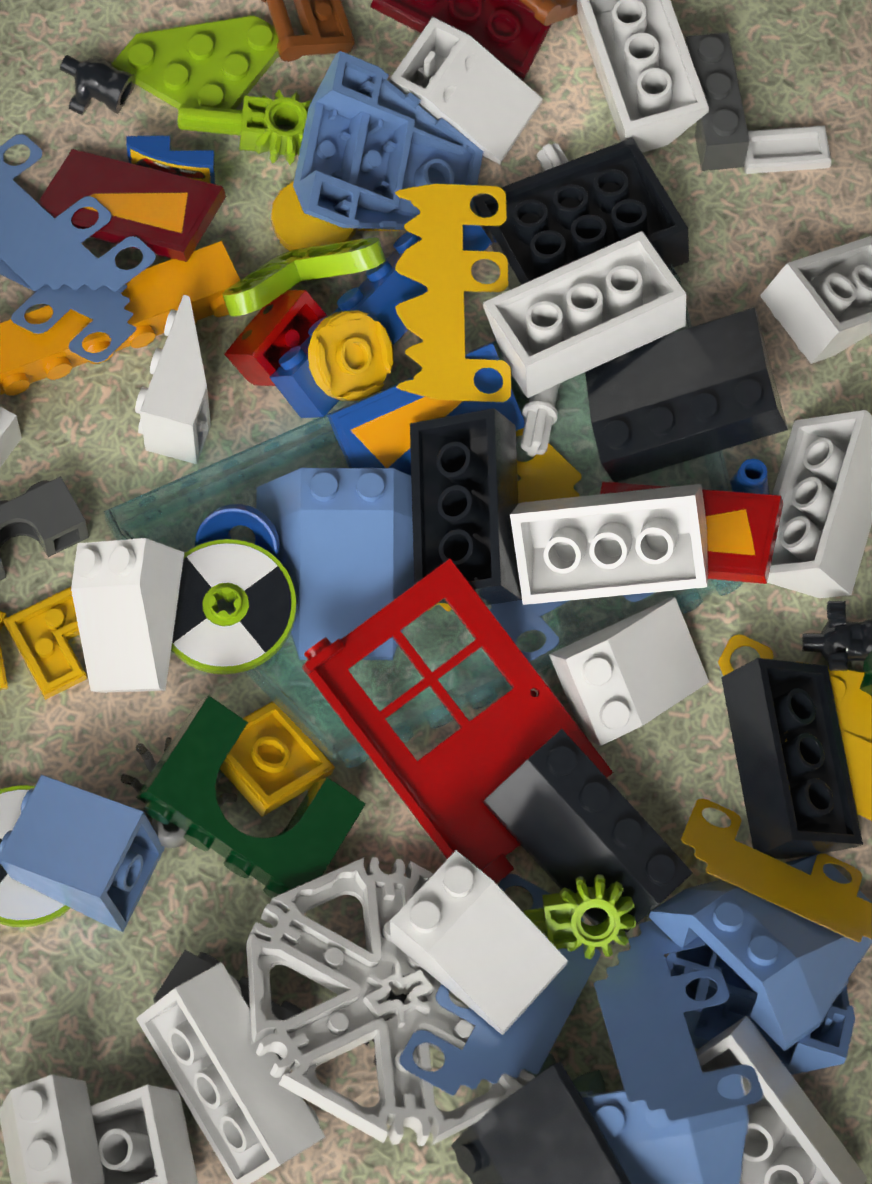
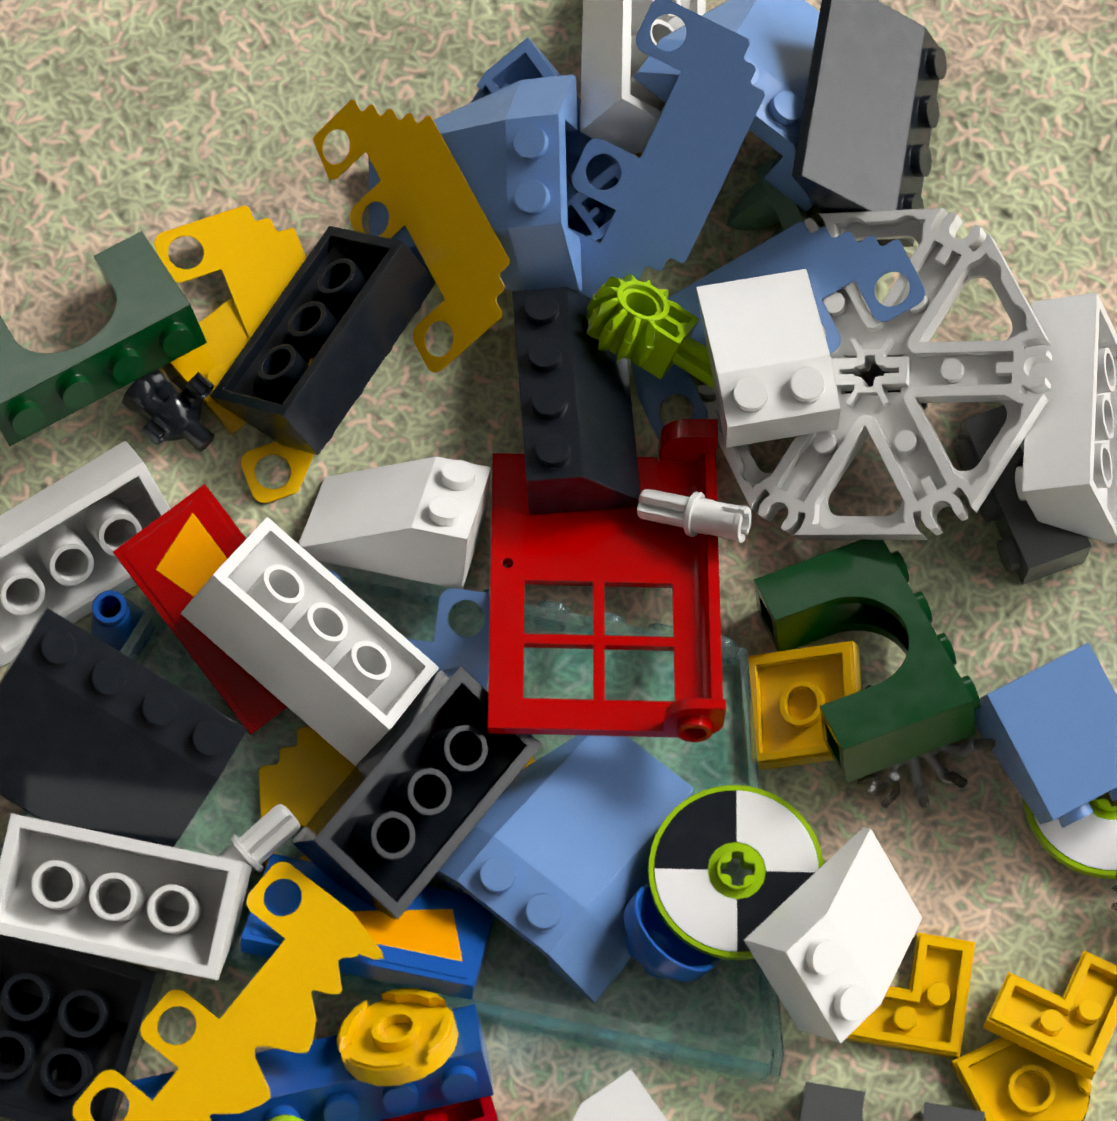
camera: 135 degrees left, 5 degrees up
none -> white axle [637,489,752,543]

